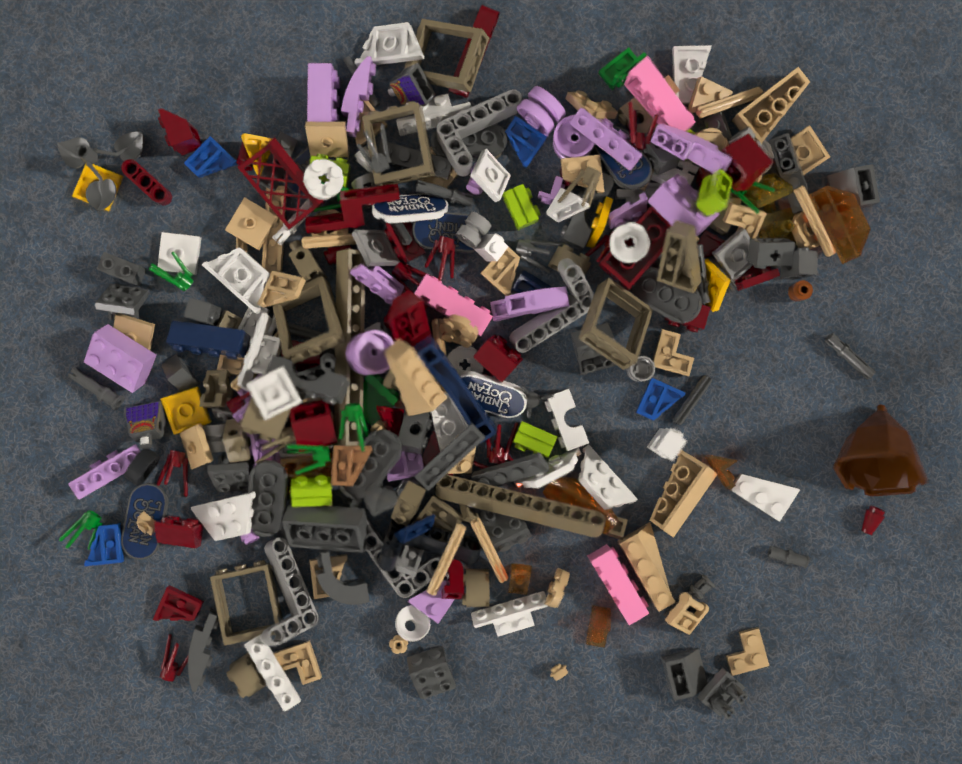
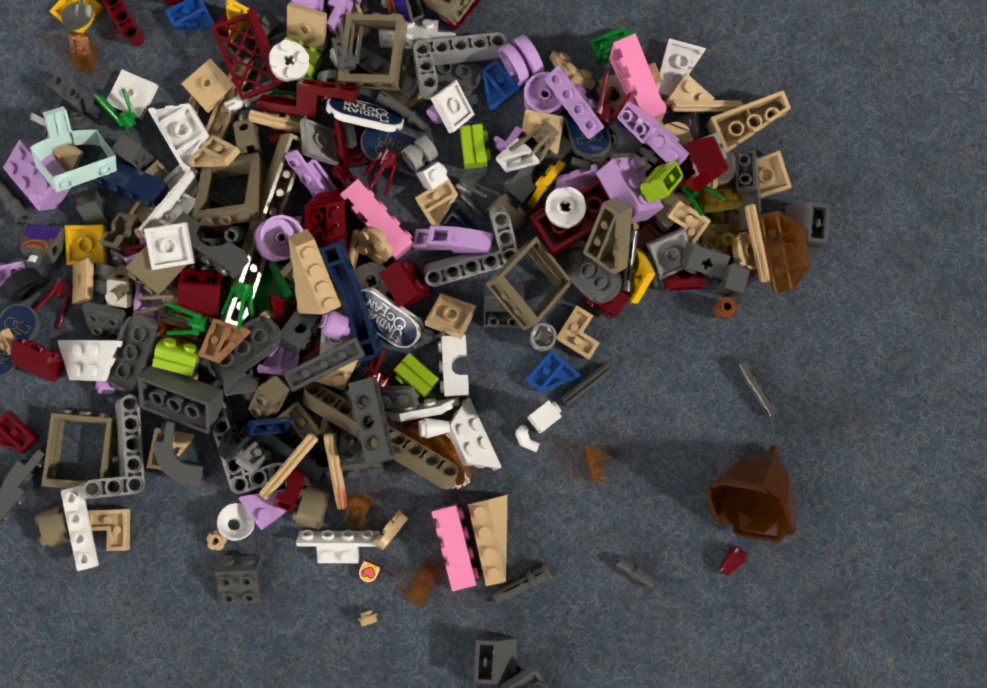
camera: 20 degrees right, 5 degrees down
dark tan plate [604,515,628,540] -> none
tan wedge [649,450,717,538] -> none
tan plate [665,593,709,635] -> none
tan plate [726,627,769,676] -> none
white wing [730,474,800,522] -> none
none -> light aqua piece [30,106,117,192]
none -> clear orange slope [68,31,99,74]
none -> lavender head [319,311,351,340]
none -> dark grey brick [347,377,395,465]
none -> tile [358,559,383,583]
none -> white cone [418,418,450,439]
none -> tan plate [425,293,477,339]
none -> white arm [516,425,540,452]

